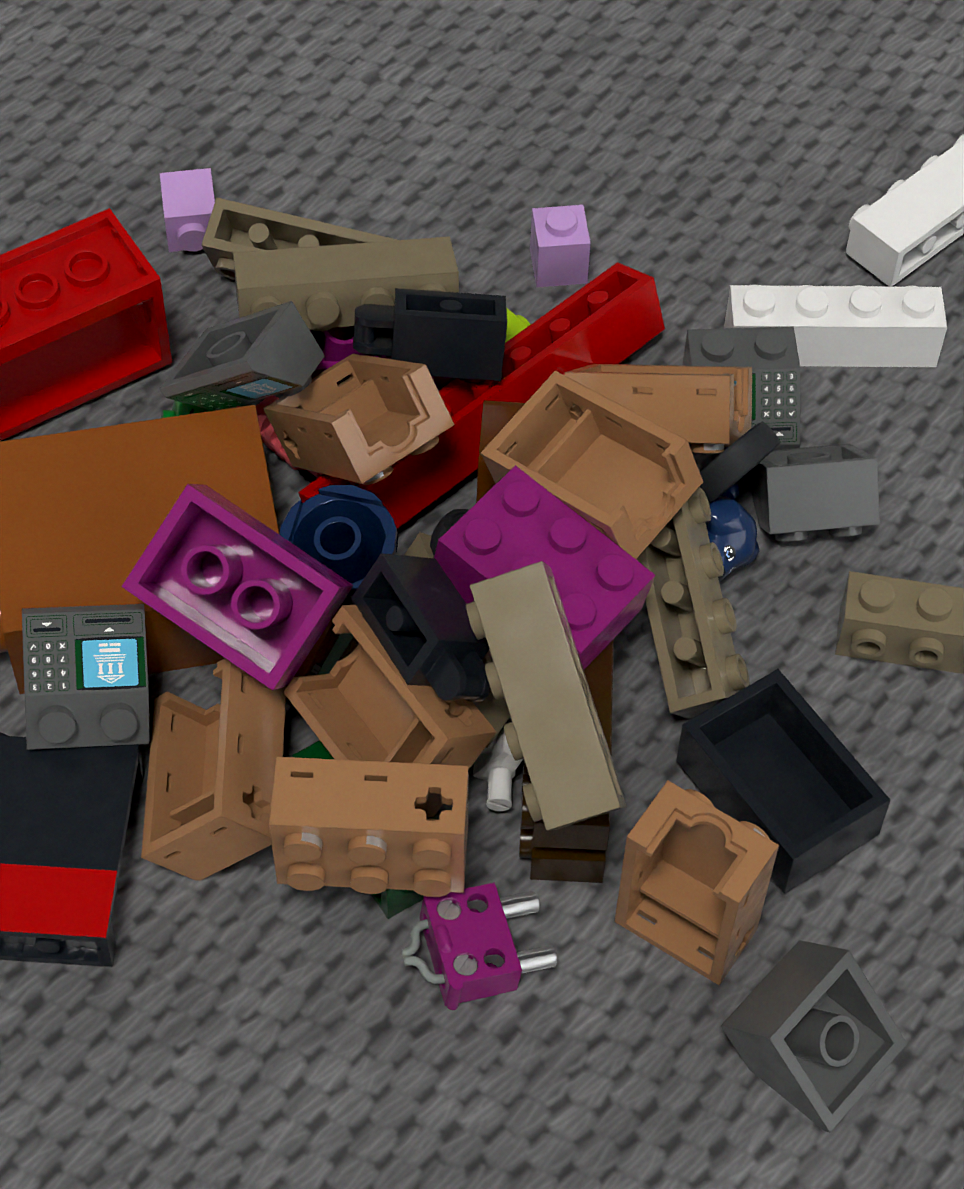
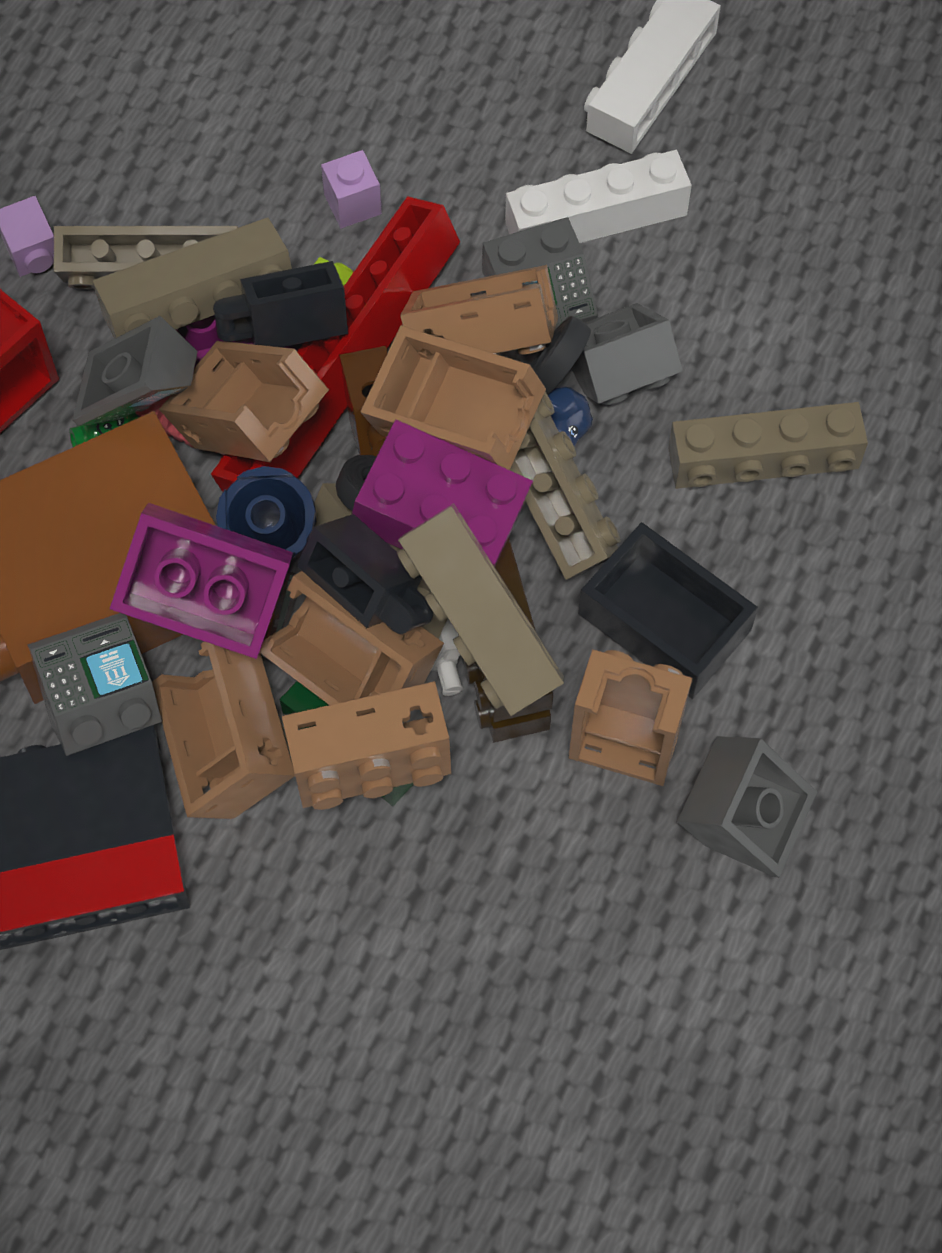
camera: 15 degrees left, 10 degrees up
magenta piece [402,883,557,1010] -> none

